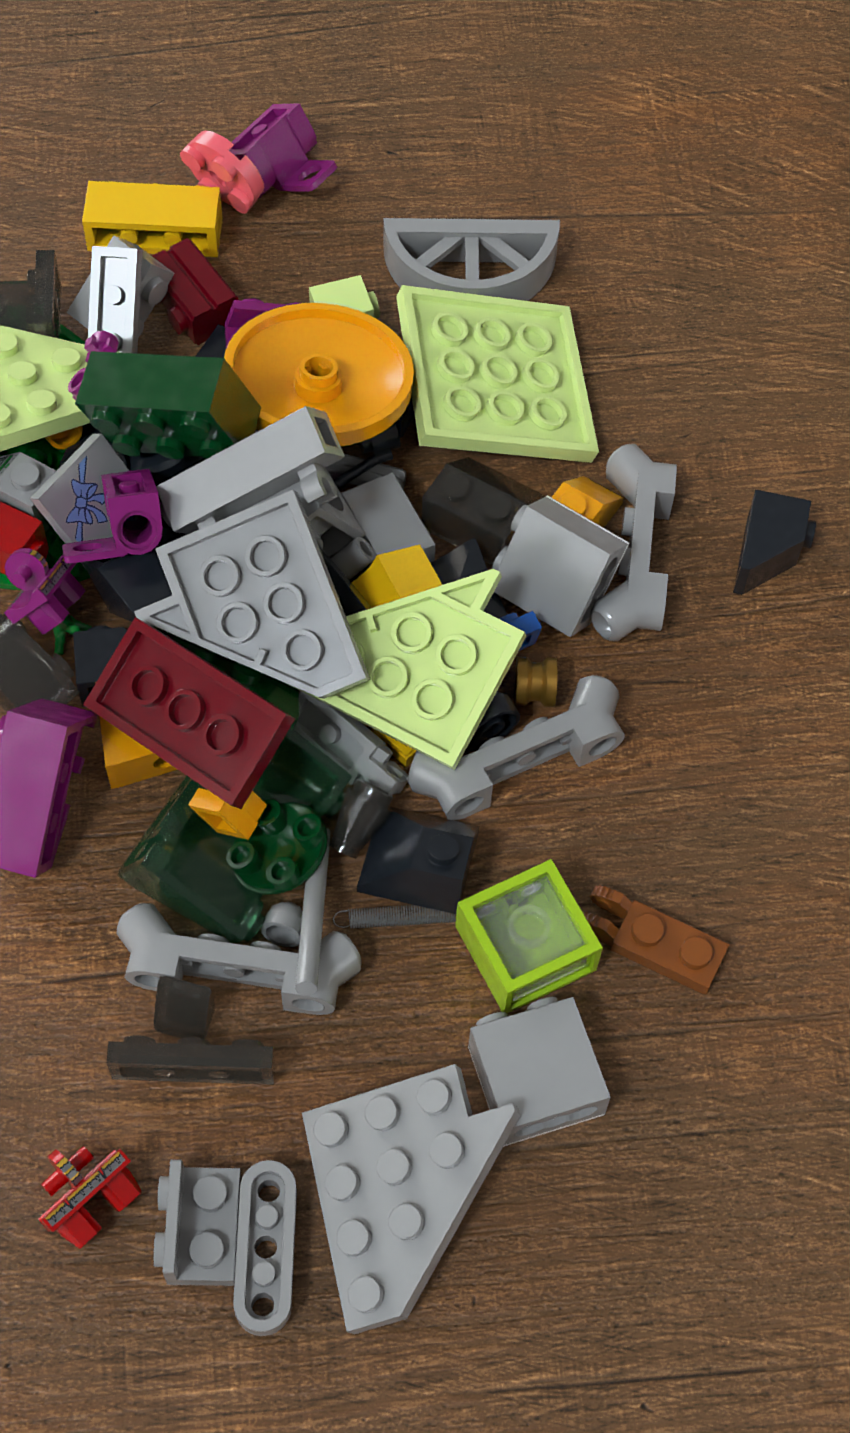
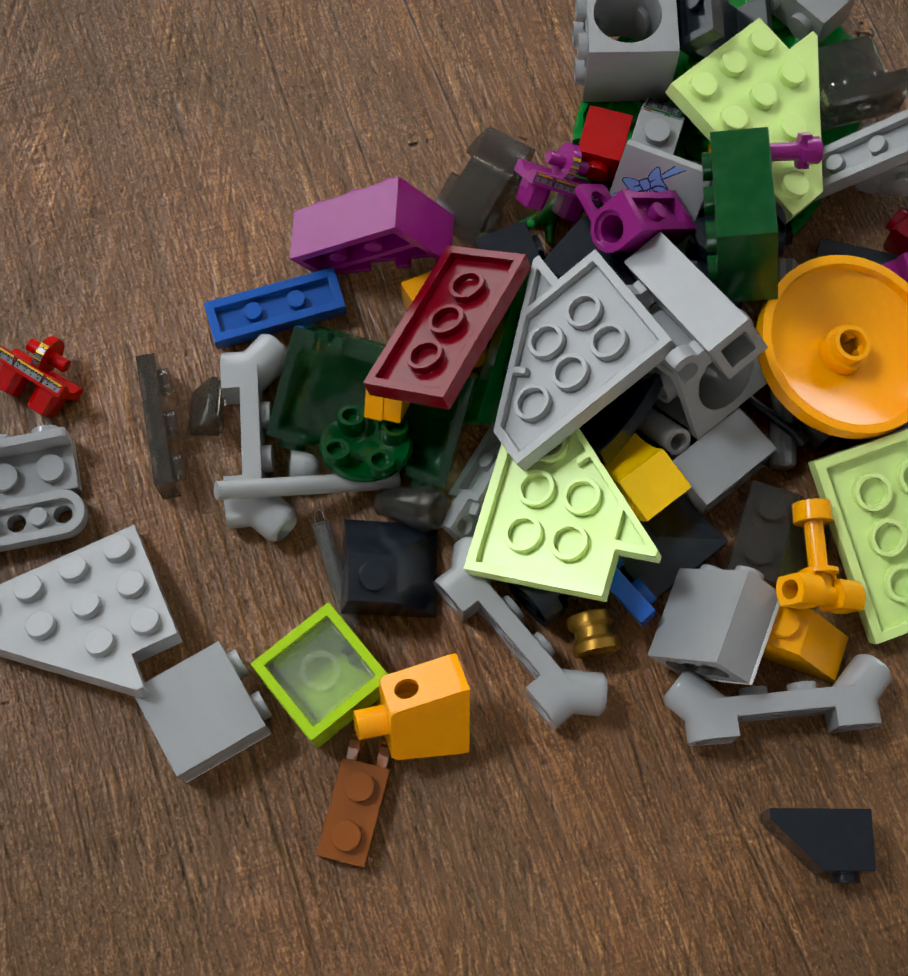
camera: 80 degrees right, 10 degrees up
none -> blue plate [204,267,347,349]
none -> light orange torso [353,653,470,760]
none -> light orange bar [776,498,866,614]

